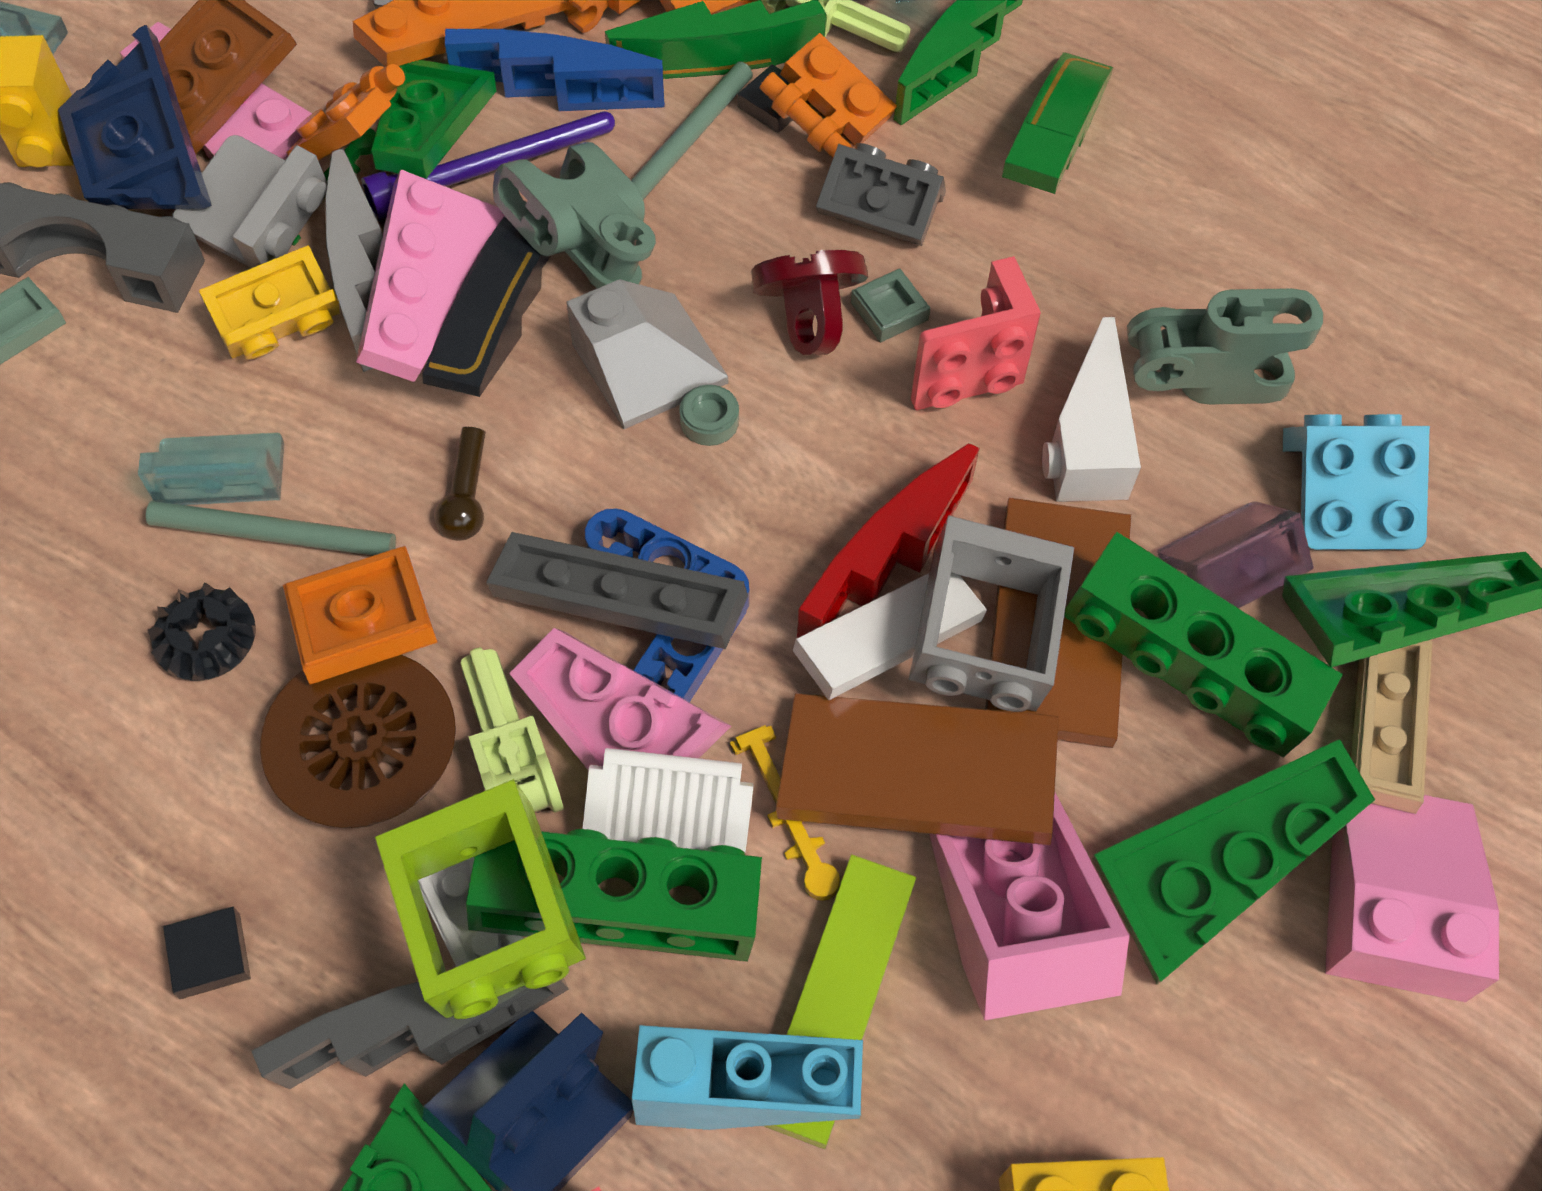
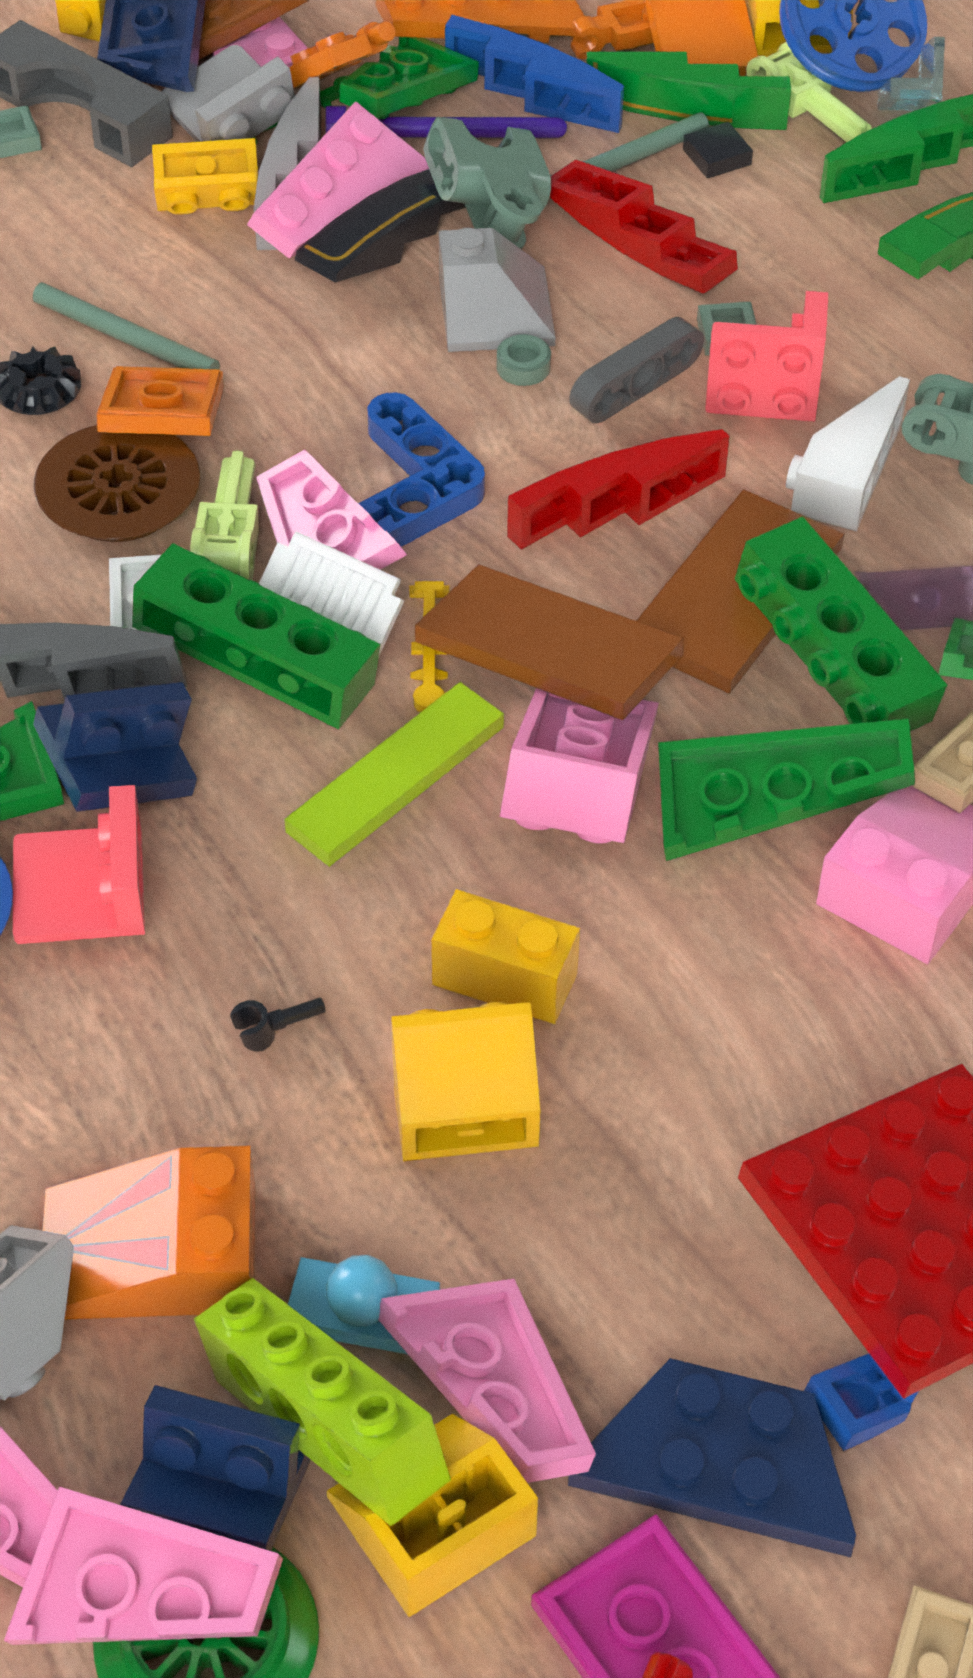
camera: 25 degrees right, 10 degrees down
clear light blue panel [138,433,284,505] -> none
lime window [375,779,586,1019] -> none
dark brown bar [434,427,486,541] -> none
dark grey plate [486,532,748,649] -> none
medium azure slope [632,1025,863,1130] -> none
dark red tile [751,250,868,355] -> none
orange plate [759,33,897,158] -> none
white tile [793,573,987,700] -> none
dark grey bracket [816,143,946,246] -> none
light grey window [909,515,1074,712] -> none
none -> red slope [549,159,738,294]
none -> dark grey beam [569,317,704,423]

